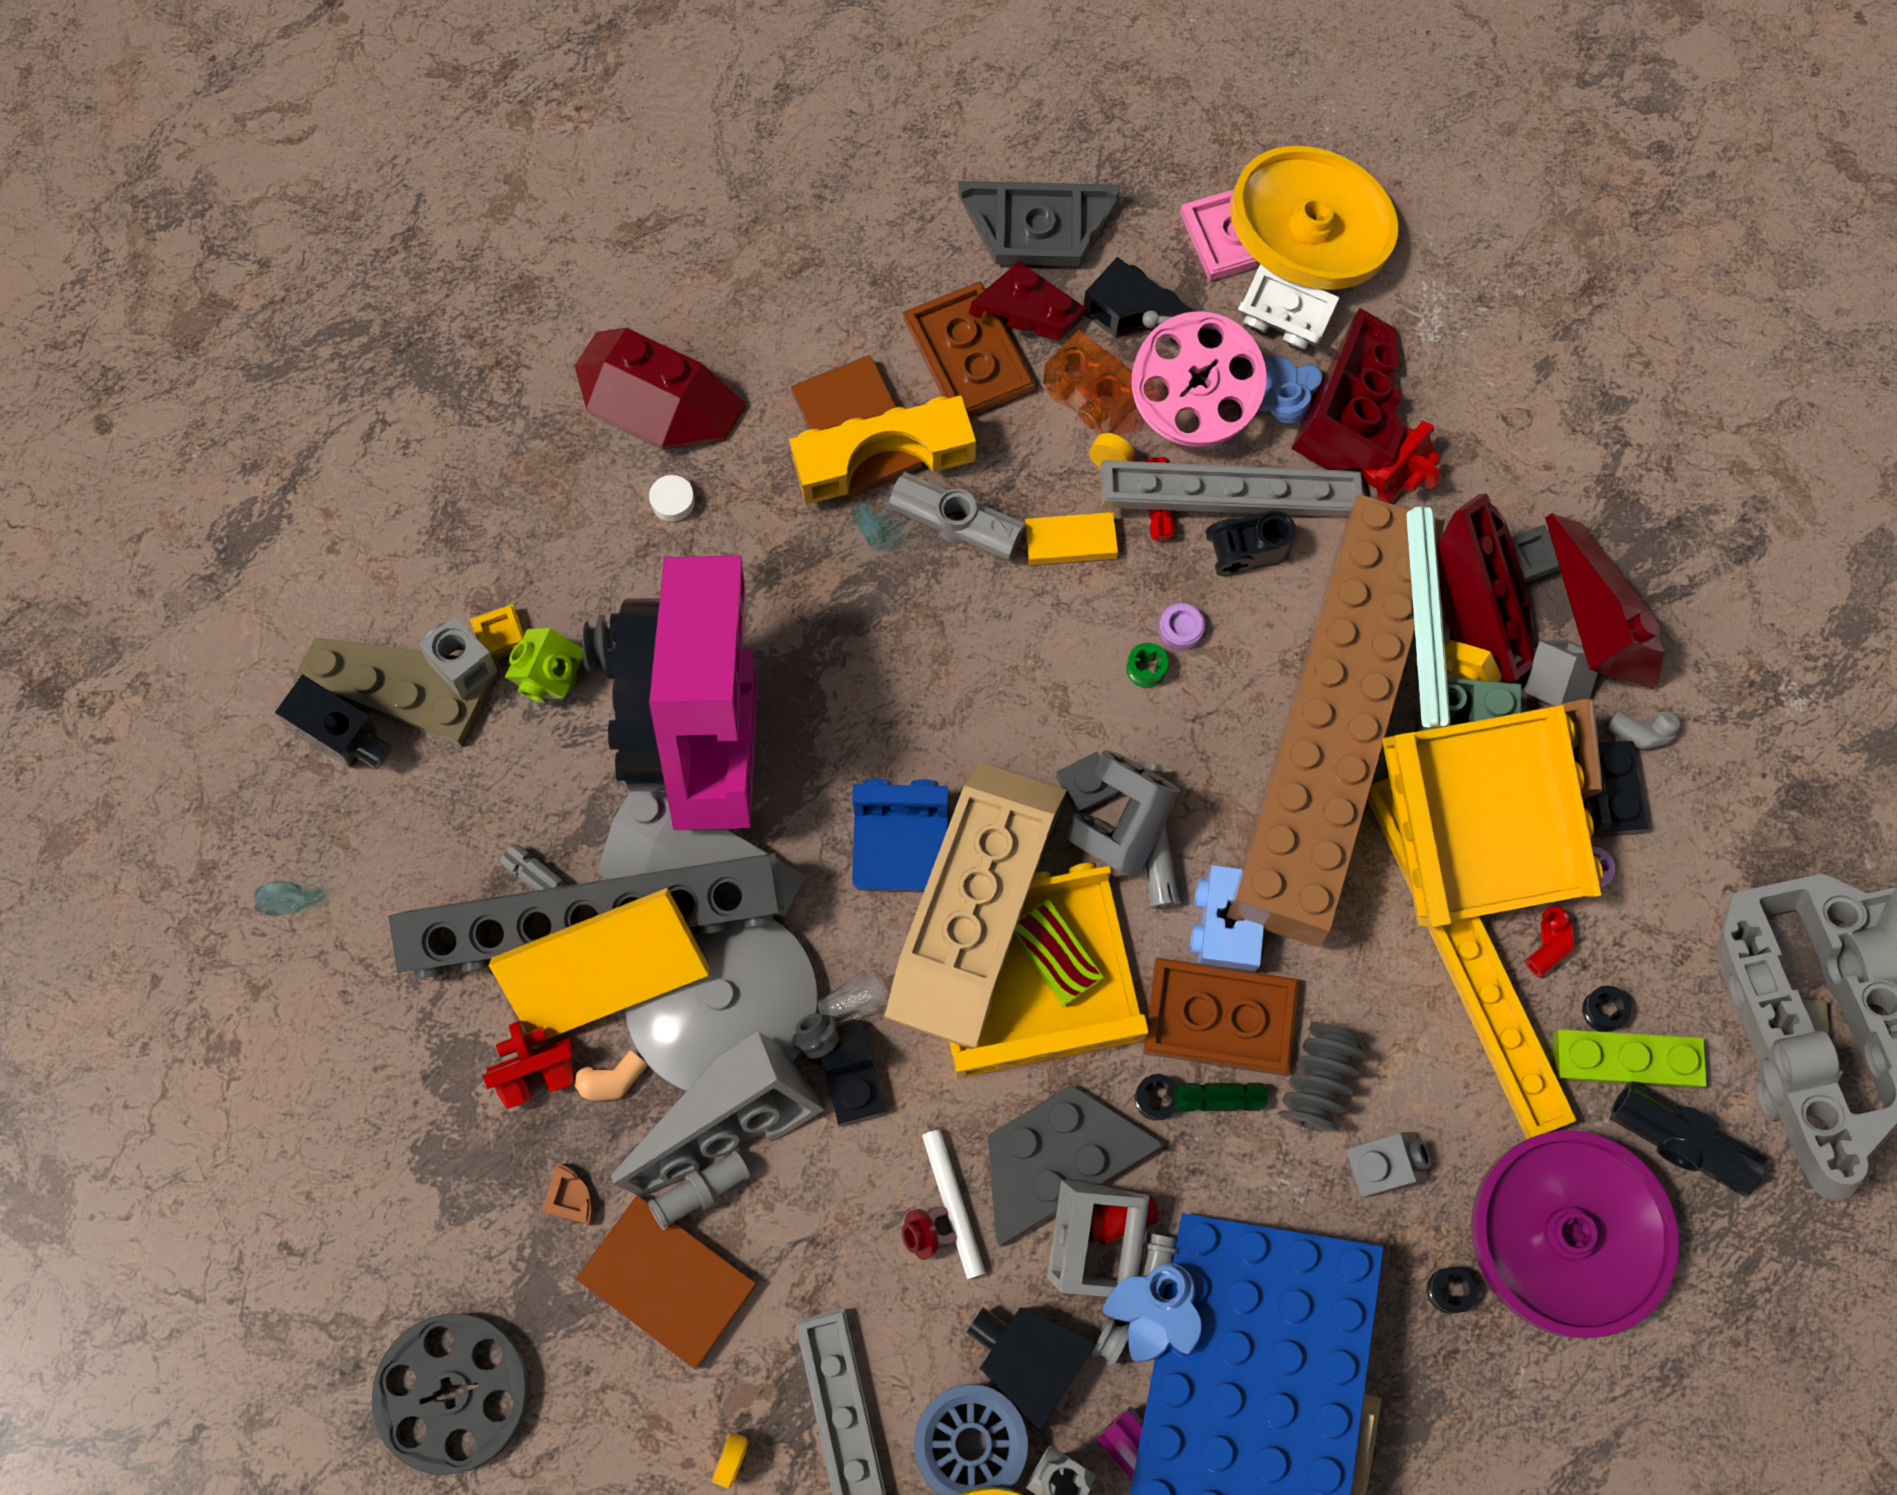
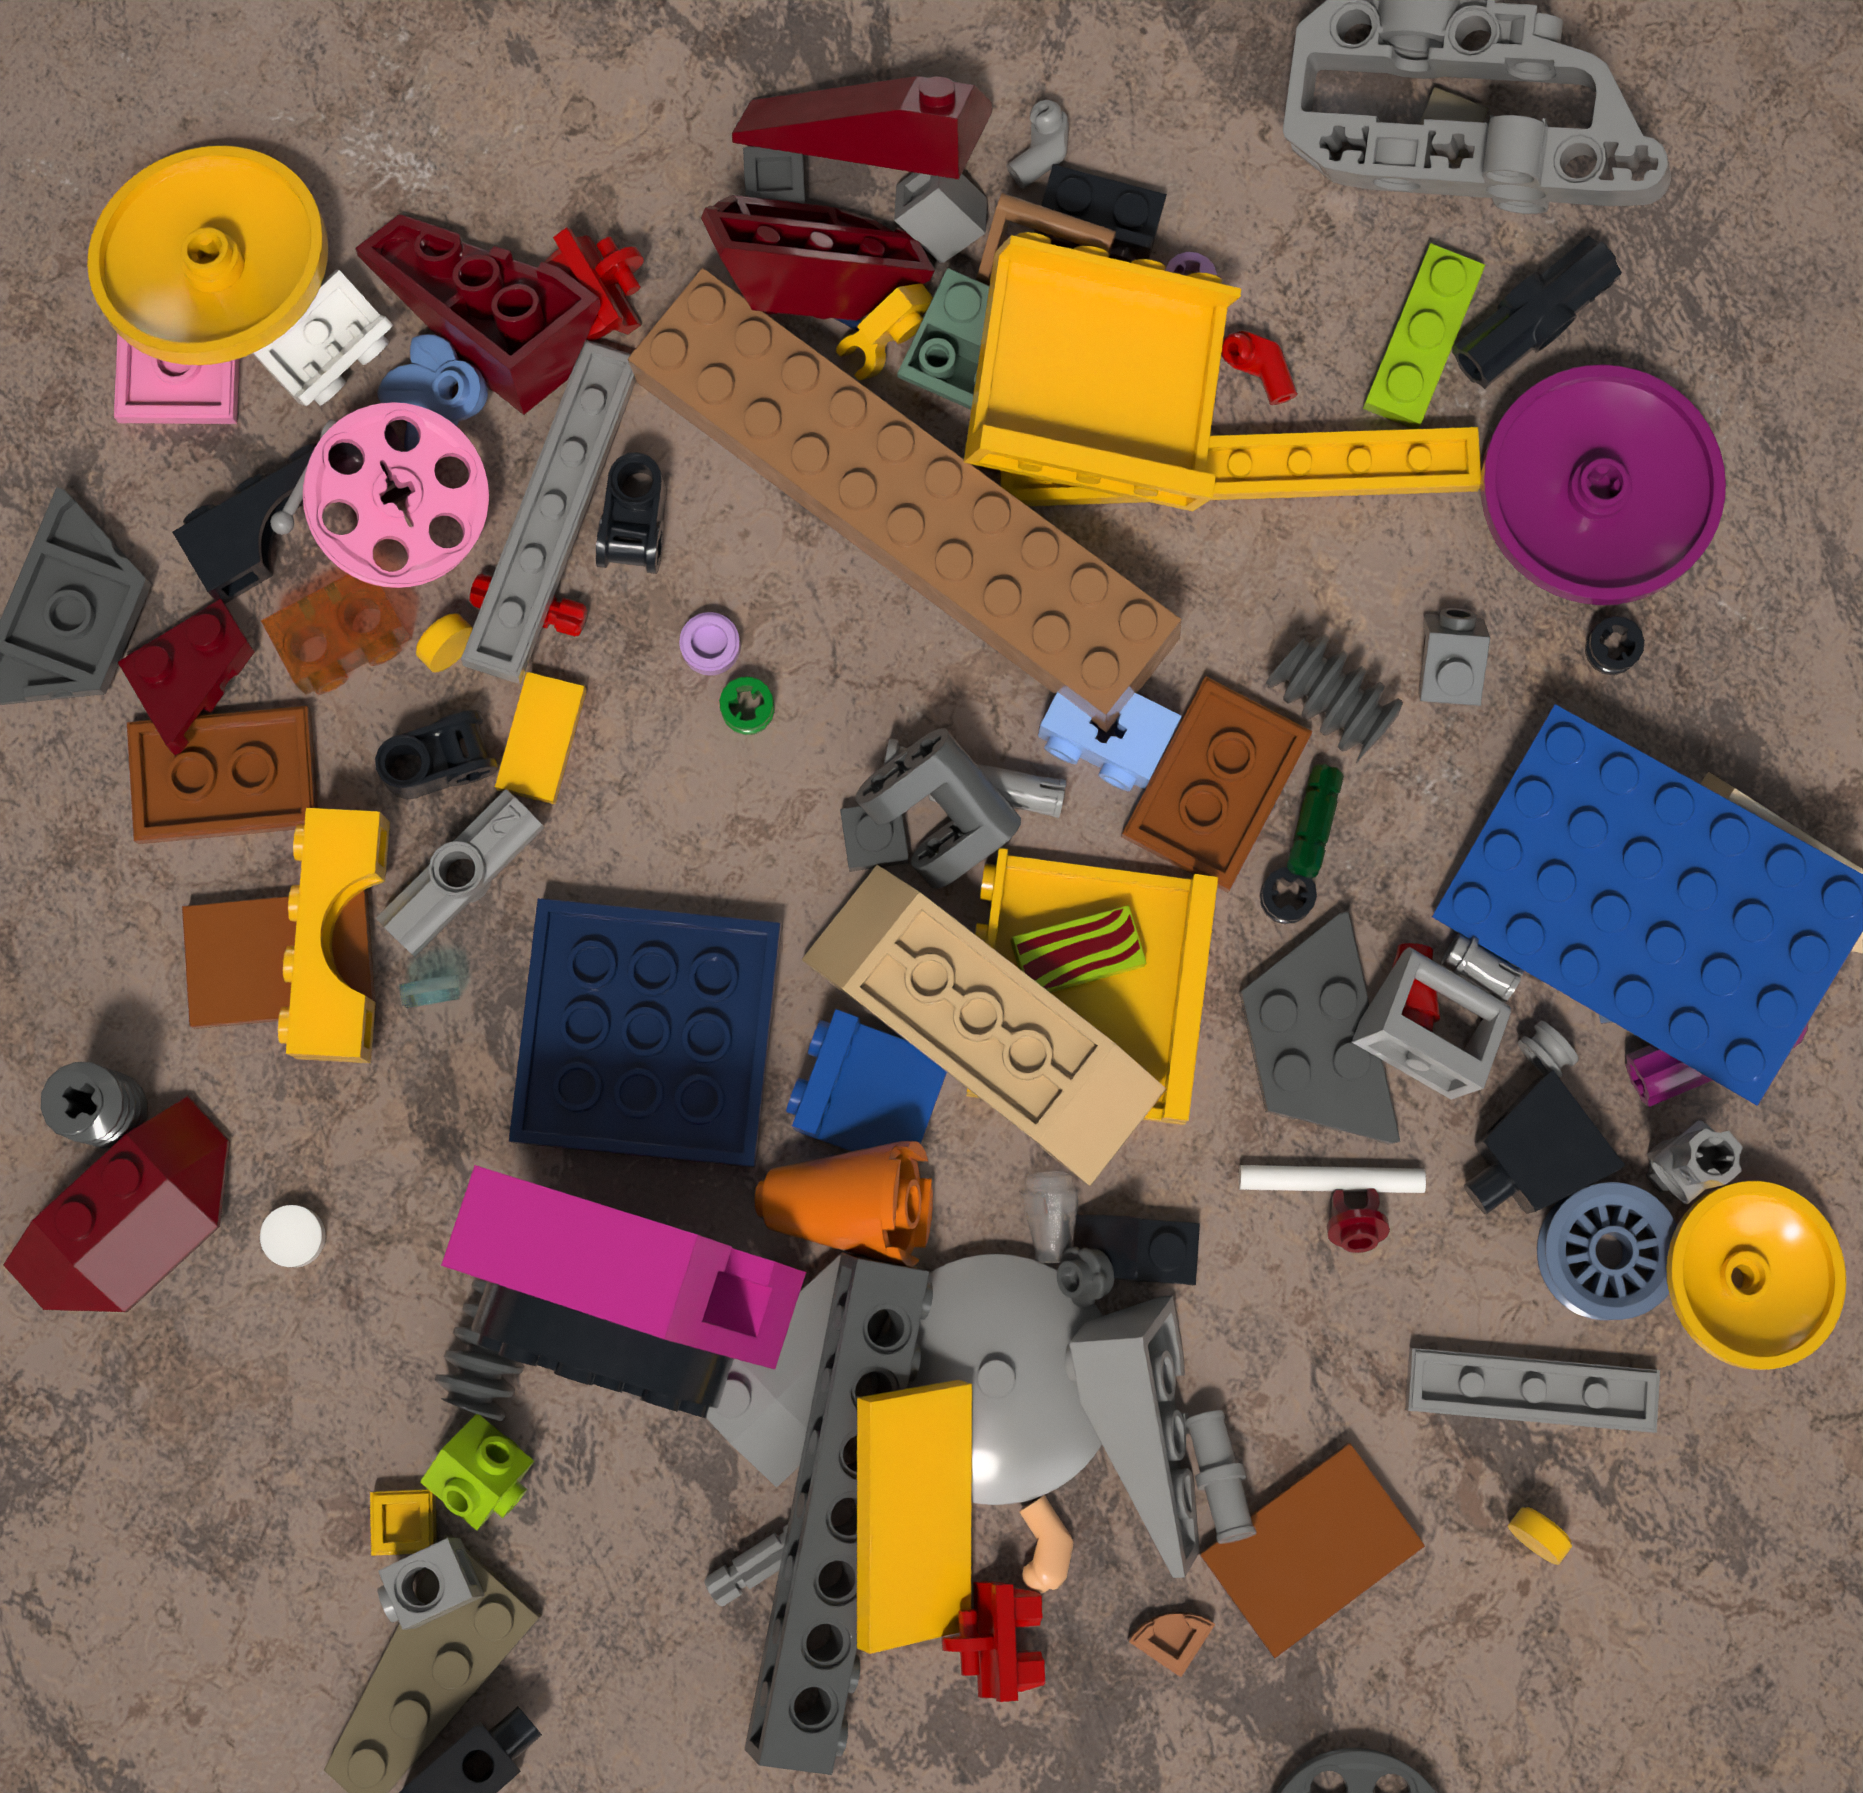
camera: 70 degrees left, 10 degrees up
medium blue plate [1103,1263,1202,1363] -> none
light aqua axle [1406,506,1451,729] -> none
black bush [1582,985,1632,1032] -> none
none -> dark grey piece [40,1062,148,1148]
none -> black piece [375,710,499,800]
none -> dark blue plate [509,898,781,1168]
none -> orange cone [755,1141,933,1266]

